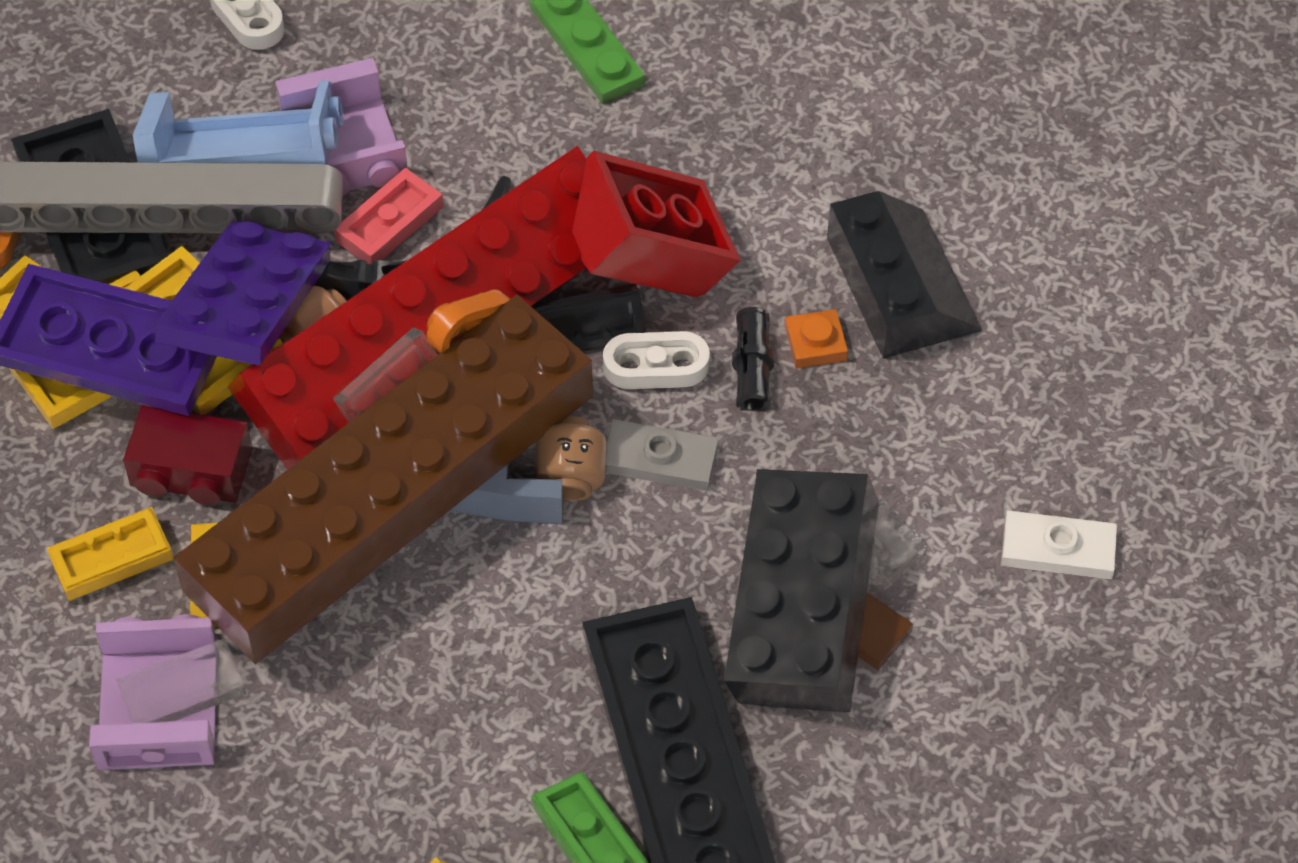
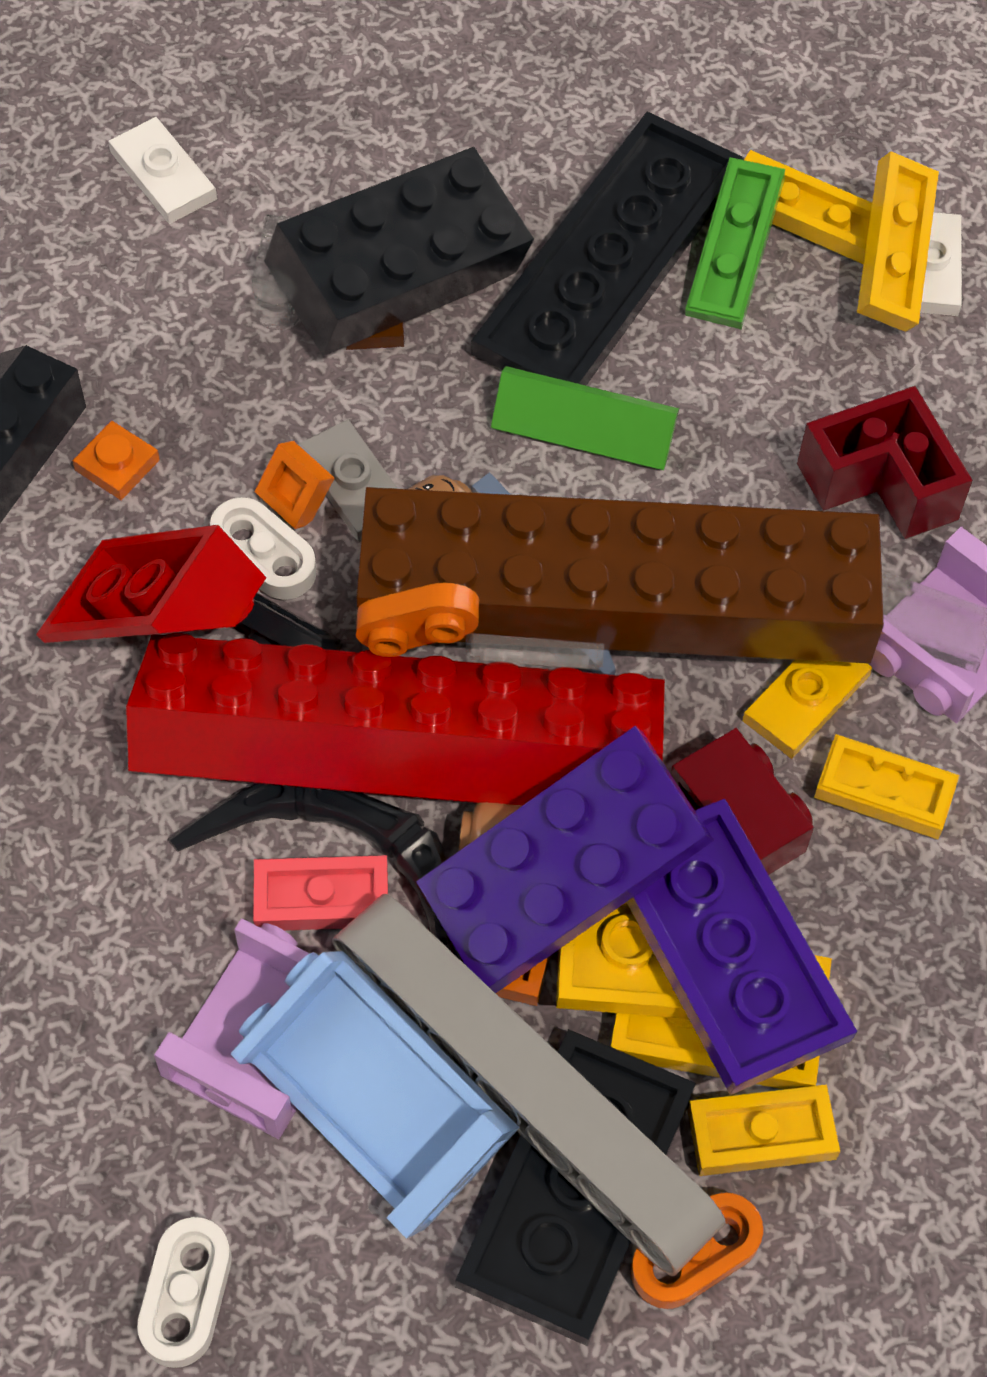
camera: 135 degrees left, 5 degrees up
black pin [732,307,774,411] -> none
none -> orange plate [254,441,335,529]
none -> bright green tile [491,366,680,470]
none -> dark red brick [797,385,973,539]

